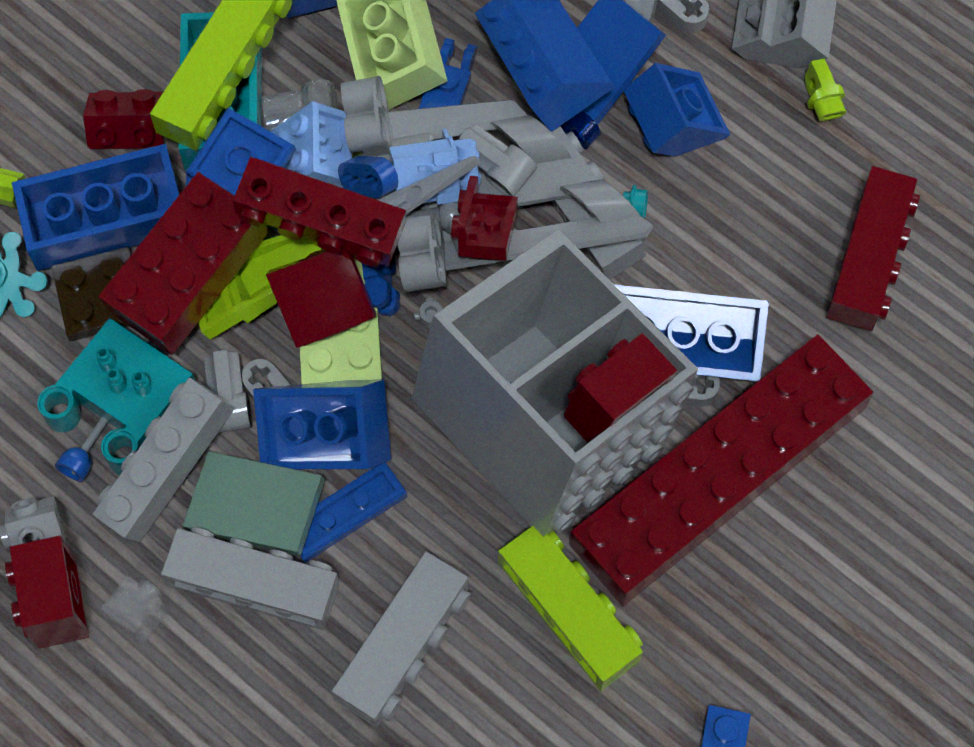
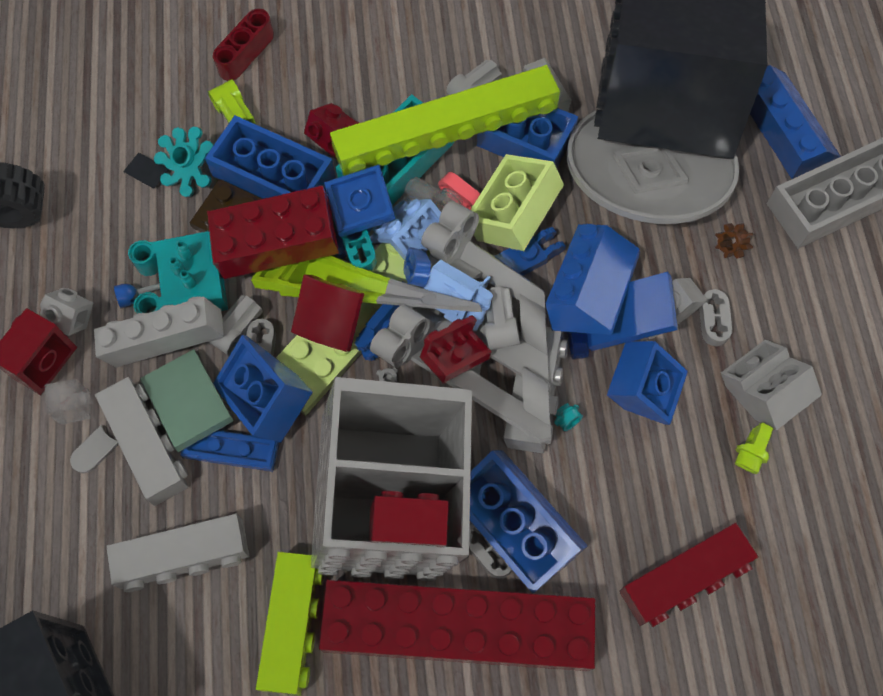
camera: 45 degrees right, 0 degrees up
dark red brick [233,156,406,267] -> none
none -> light grey piece [70,425,118,473]
none -> coral beam [438,172,481,210]

